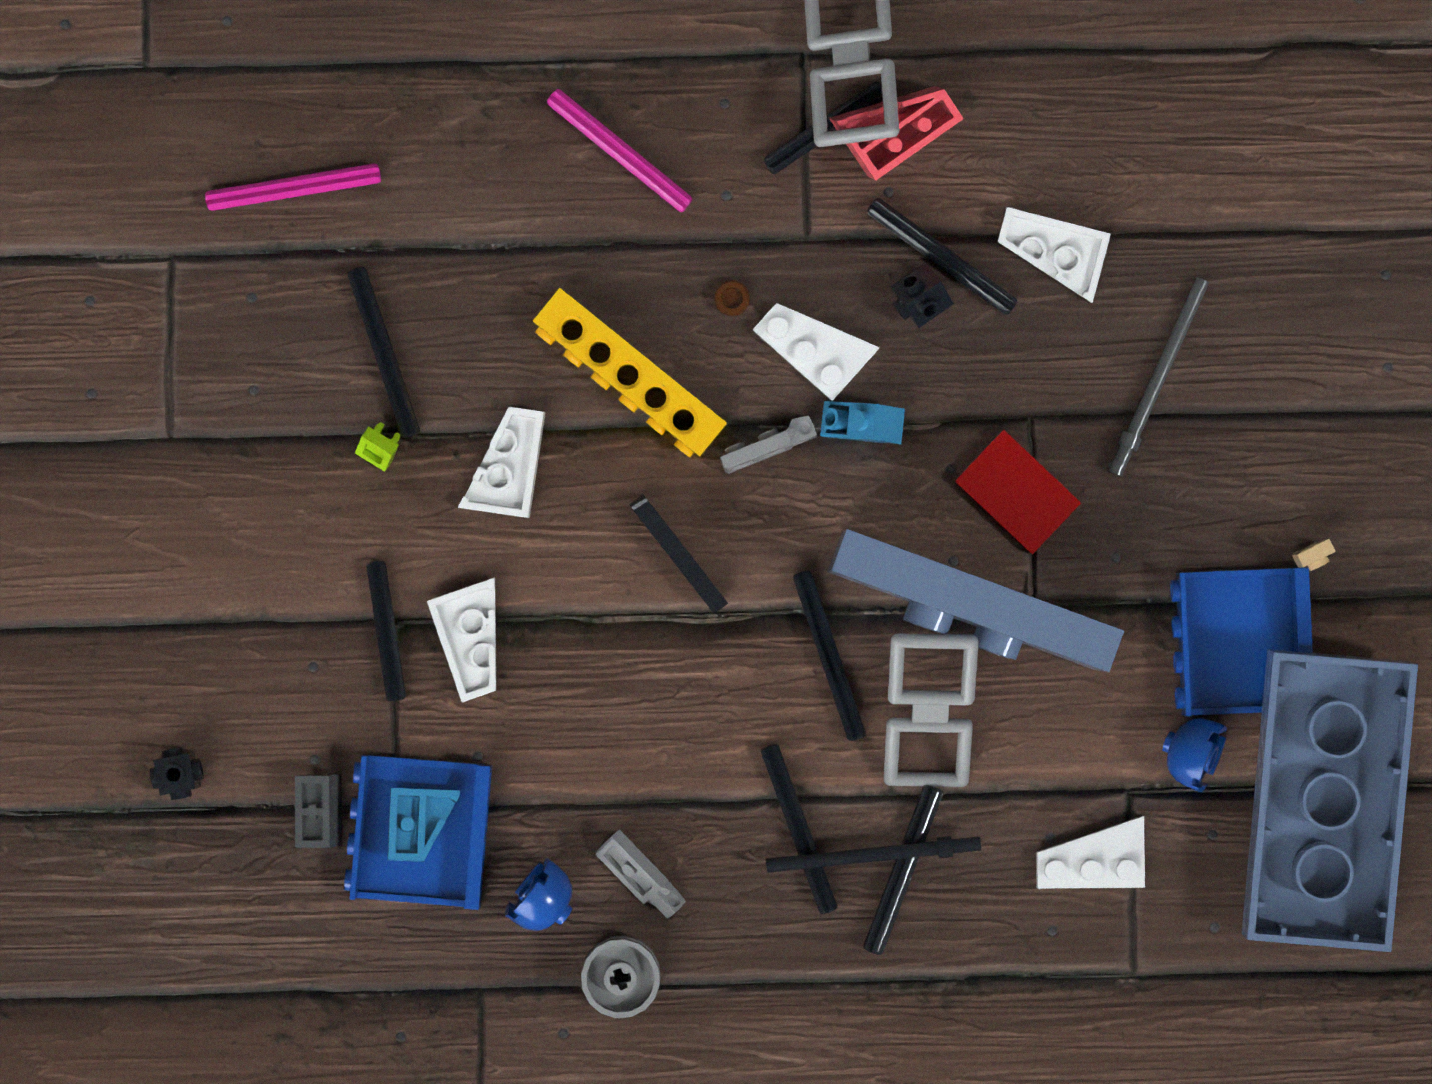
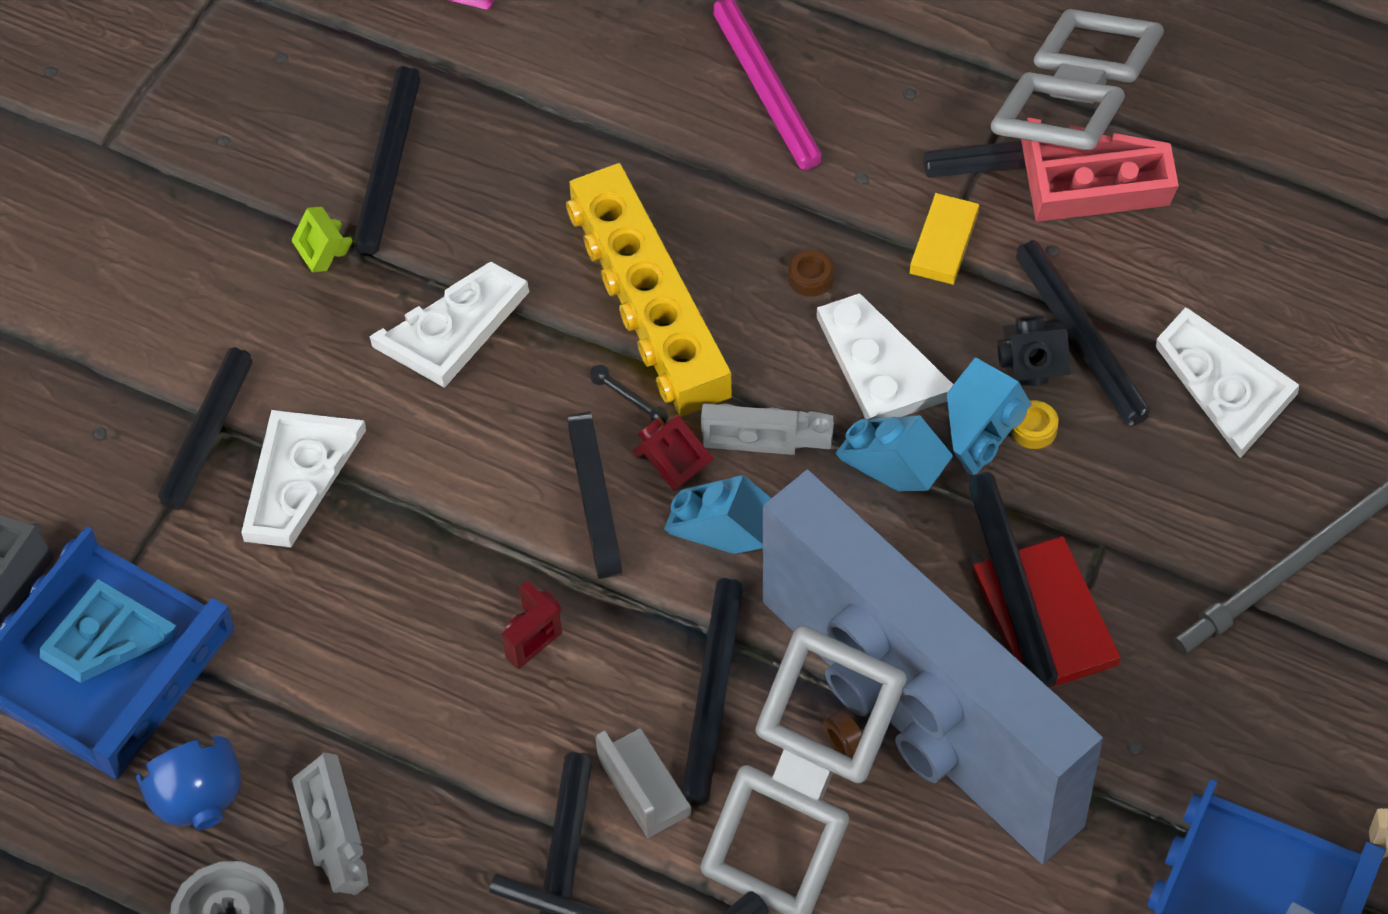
camera: 30 degrees right, 30 degrees down
none -> dark red bracket [502,580,562,669]
none -> black hinge [590,364,669,423]
none -> light grey panel [595,728,691,839]
none -> dark red bracket [632,414,714,491]
none -> dark azure slope [664,475,771,554]
none -> reddish brown tile [824,710,862,759]
none -> yellow tile [910,193,979,285]
none -> dark azure slope [947,357,1031,476]
none -> black axle [969,472,1058,688]
none -> yellow tile [1010,400,1059,449]

